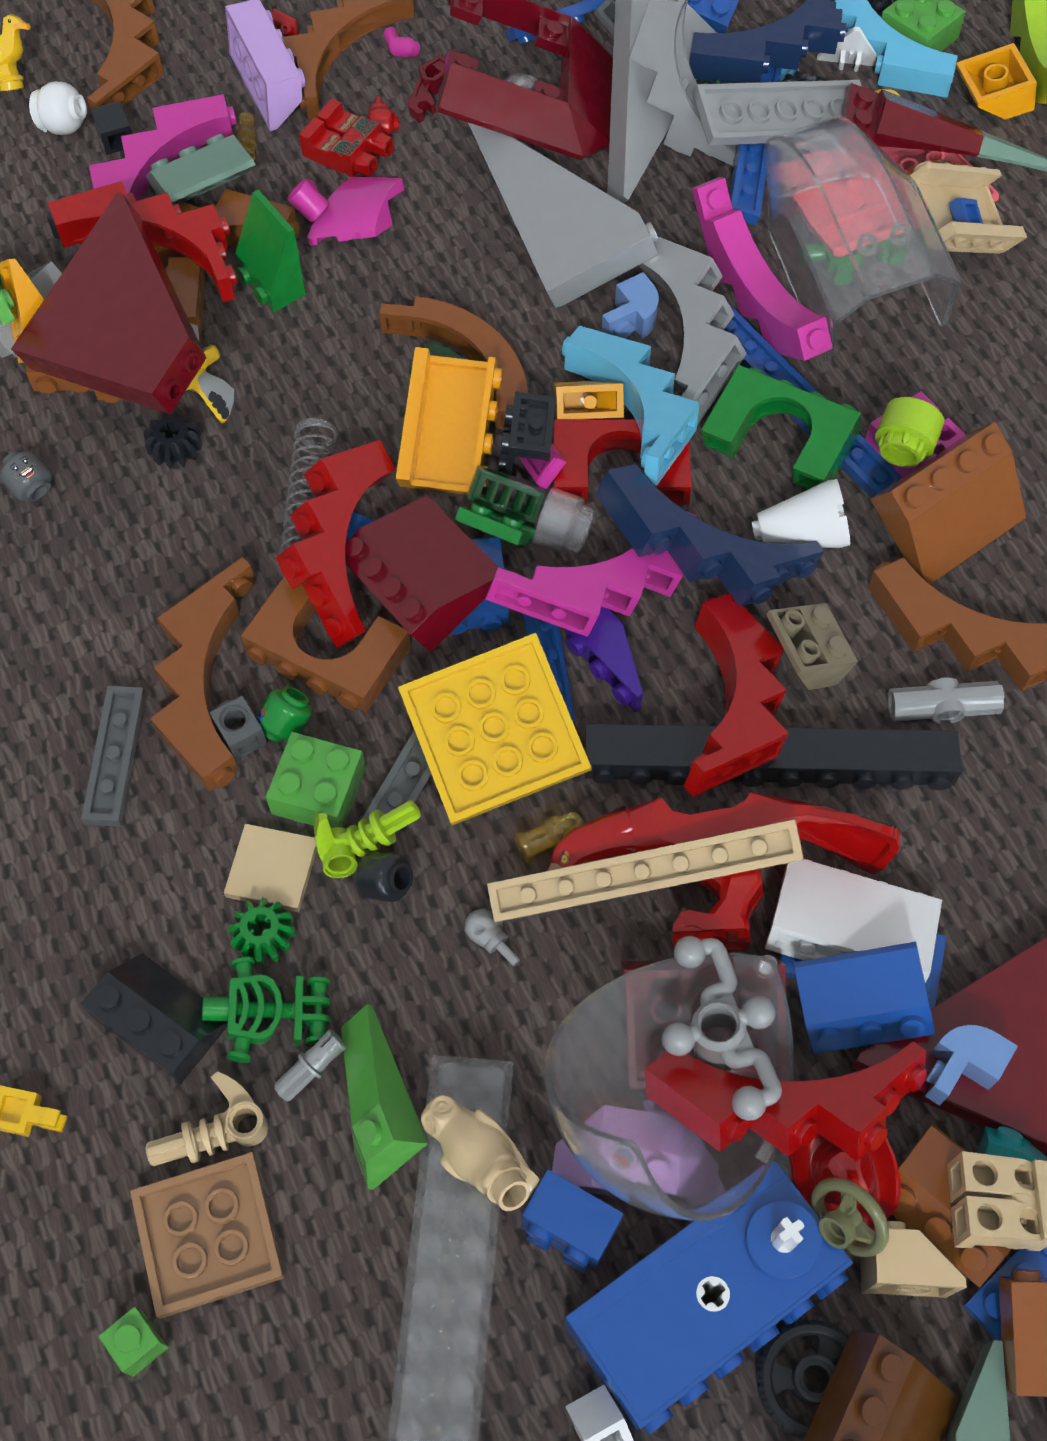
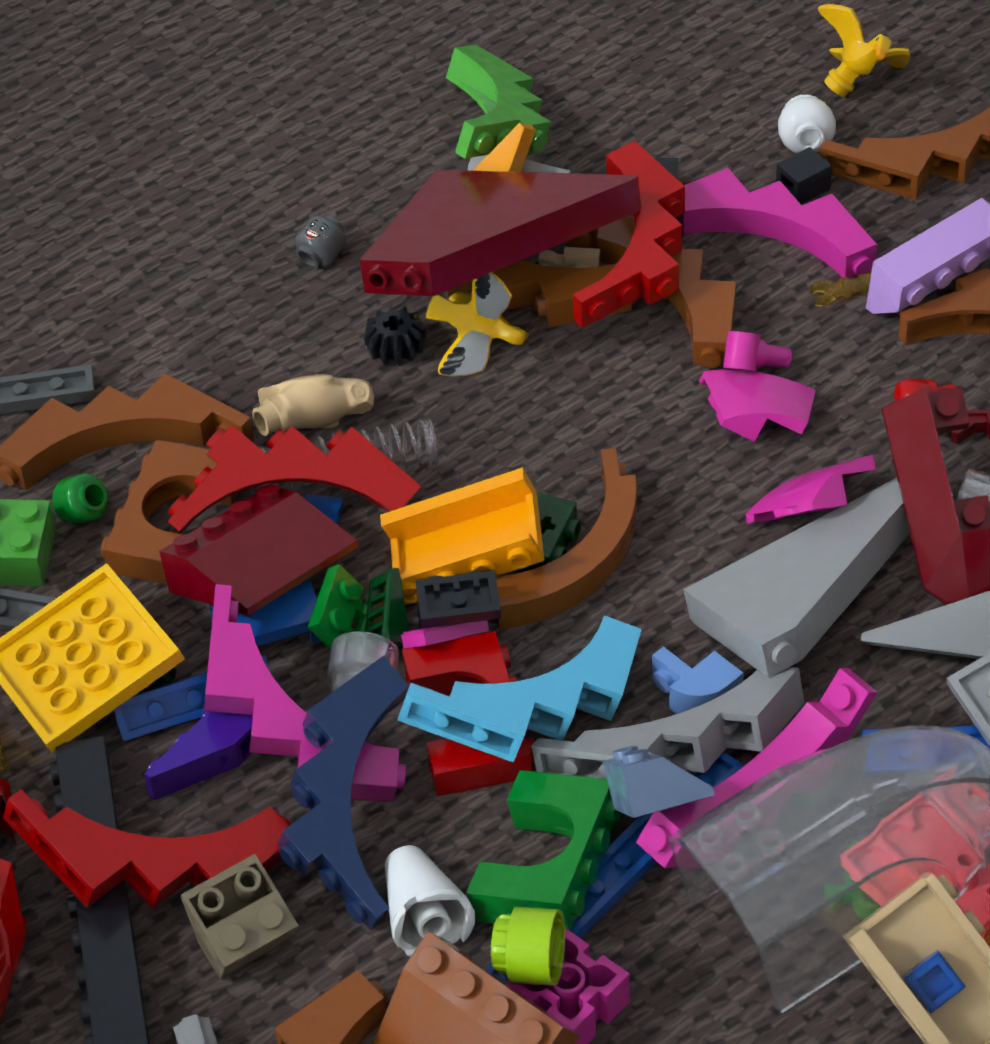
camera: 80 degrees right, 15 degrees down
sand green slope [146,133,256,205] -> none
dark grey brick [209,696,267,761] -> none
green slope [236,189,306,312] -> none
red hips [299,98,394,177] -> none
light orange slope [553,381,624,420] -> none
none -> tan animal [252,374,374,436]
none -> sand blue slope [603,746,715,818]
none -> dark pink slope [745,455,876,524]

